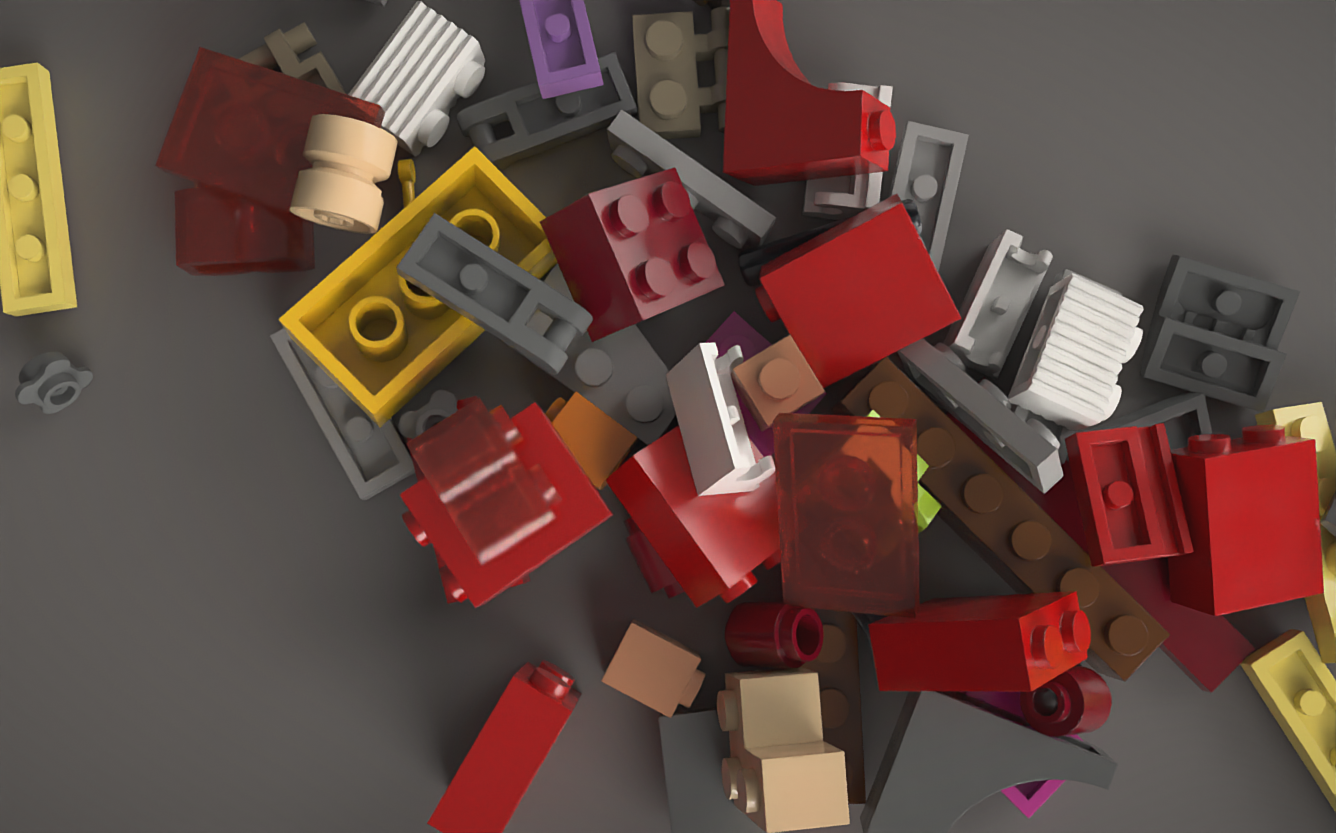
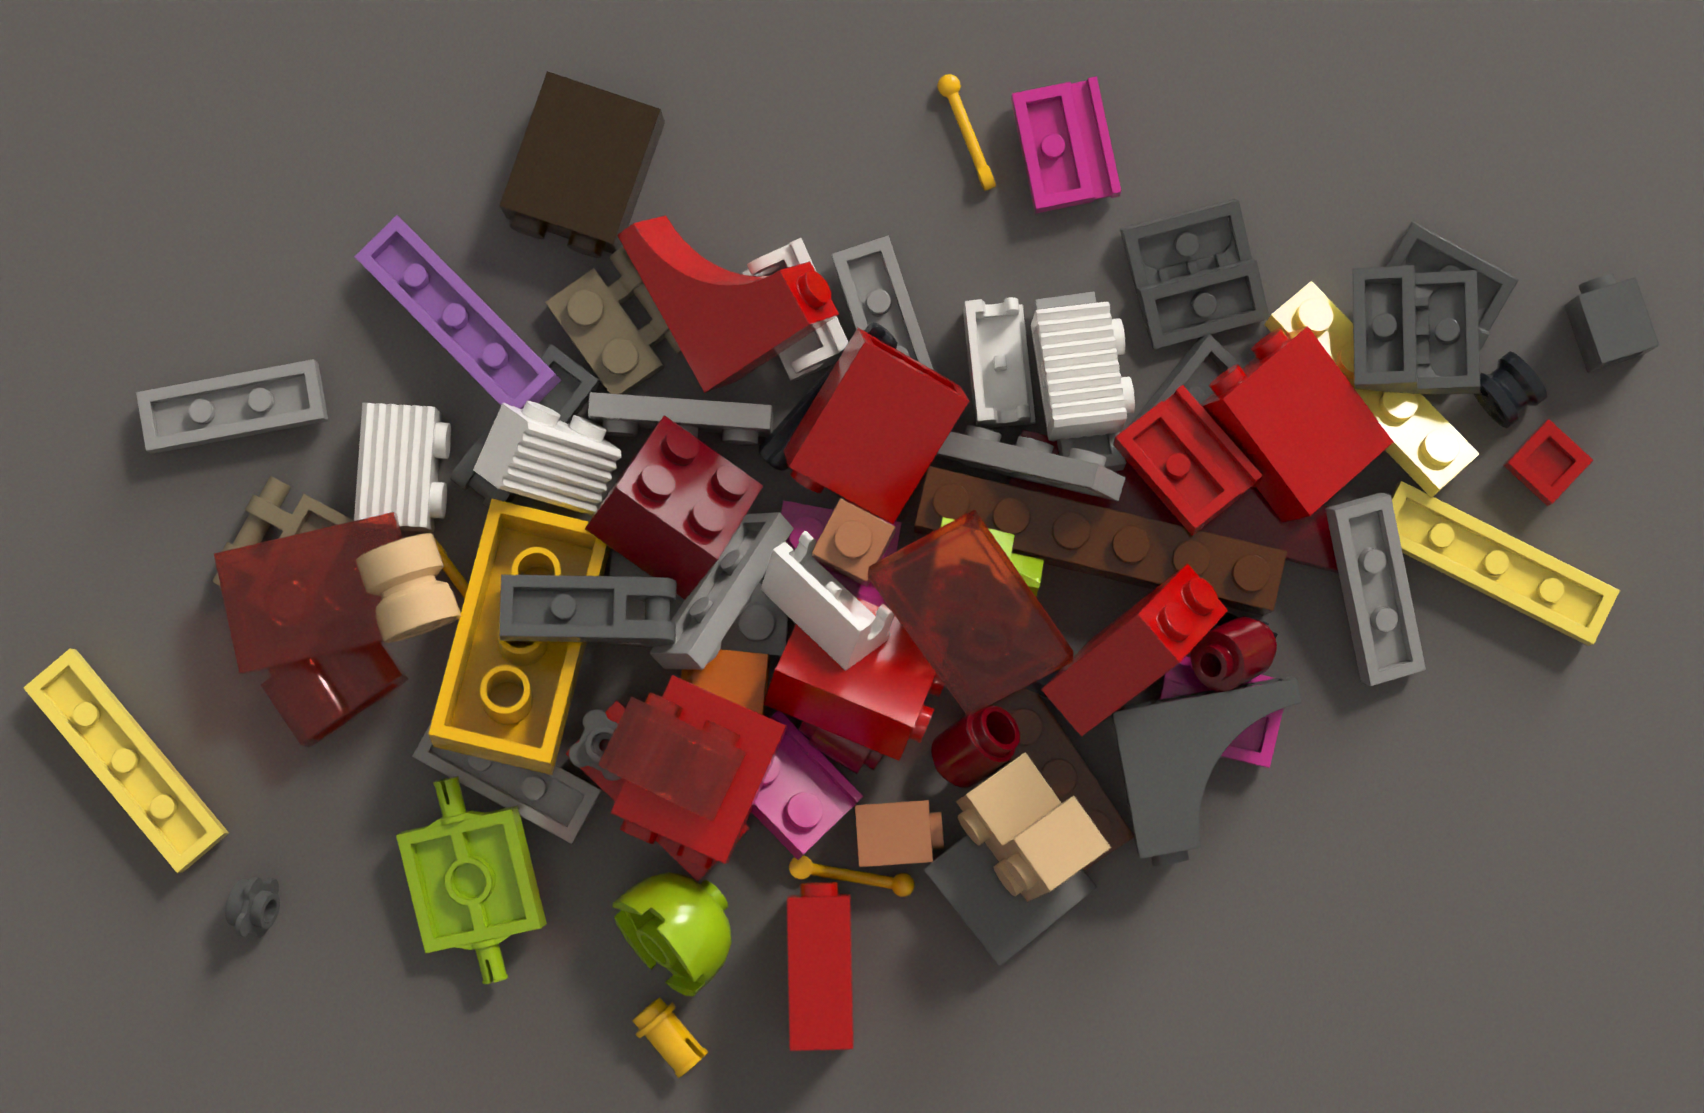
camera: 25 degrees left, 0 degrees up
none -> lime plate [396,776,547,984]
none -> white brick [473,401,622,515]
none -> lime cylinder [612,872,732,996]
none -> yellow pin [632,997,708,1078]
none -> light grey plate [649,512,794,670]
none -> dark pink plate [751,711,863,860]
none -> yellow hinge [789,855,915,897]
none -> yellow hinge [937,74,996,191]
none -> dark pink plate [1011,76,1122,214]
none -> light grey plate [1325,492,1426,686]

